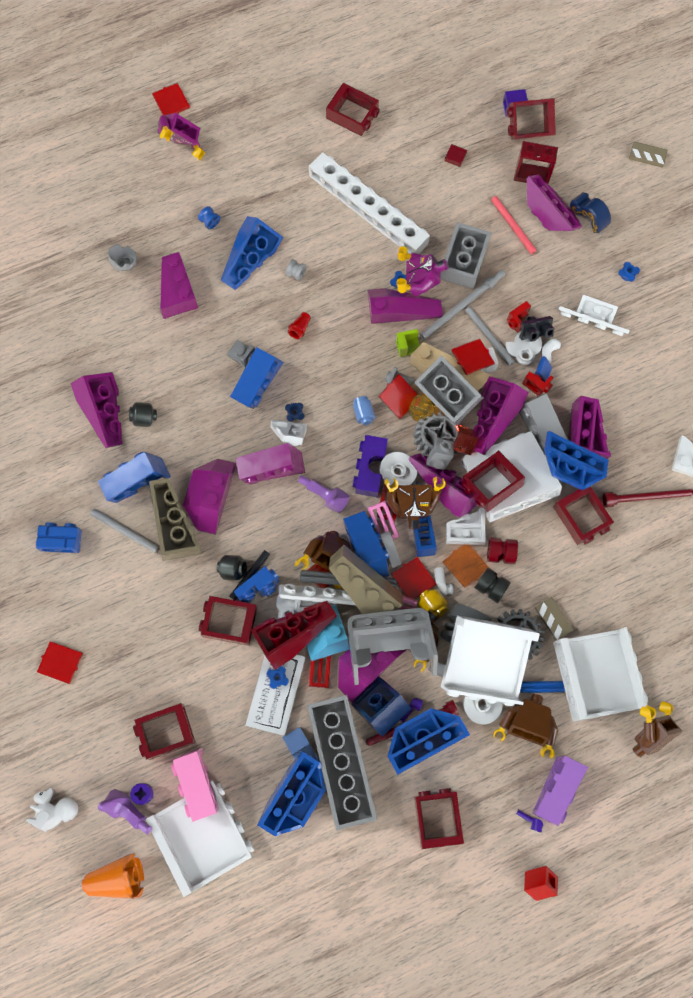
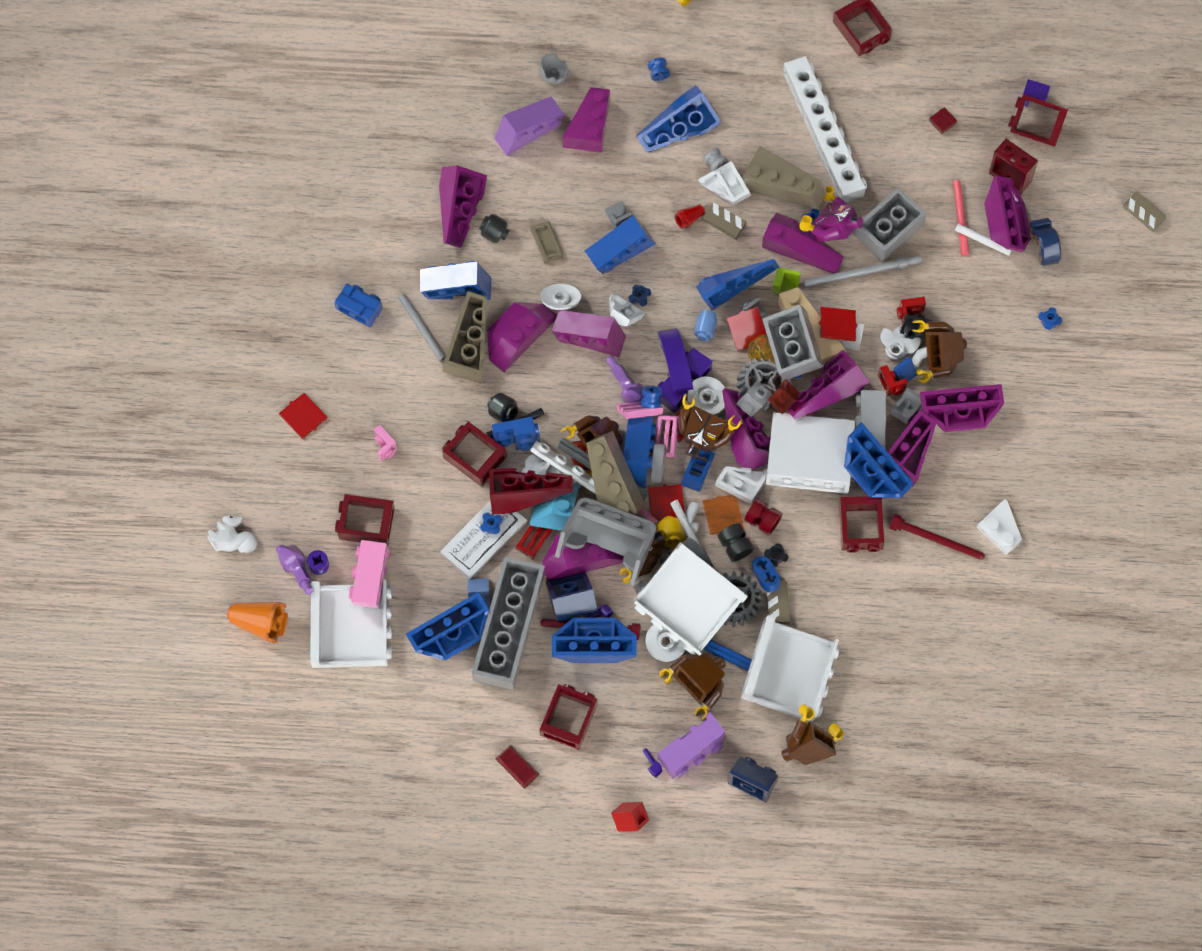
camera: 30 degrees right, 5 degrees down
dark red window [462,450,525,512] -> none
light grey bar [465,306,515,366] -> none
white bracket [558,295,630,336] -> none
none -> bright pink bracket [374,425,397,461]
none -> medium lavender wedge [494,96,564,156]
none -> dark red tile [495,745,540,789]
none -> dark tan tile [530,221,563,264]
none -> white dish [541,284,581,310]
none -> bright pink tile [617,401,663,419]
none -> blue wheel [640,386,662,409]
none -> dark purple slope [657,328,693,393]
none -> white bar [670,499,701,546]
none -> blue wedge [696,259,780,311]
none -> white wing [698,161,751,205]
none -> dark tan tile [702,202,747,239]
none -> dark blue slope [728,756,779,803]
none -> dark tan wedge [743,146,826,210]
none -> blue beam [752,556,780,592]
none -> black plate [764,544,789,567]
none -> light grey bracket [889,388,921,424]
none -> reddish brown torso [912,320,967,383]
none -> magenta wedge [920,384,1004,432]
none -> white bar [955,223,1012,256]

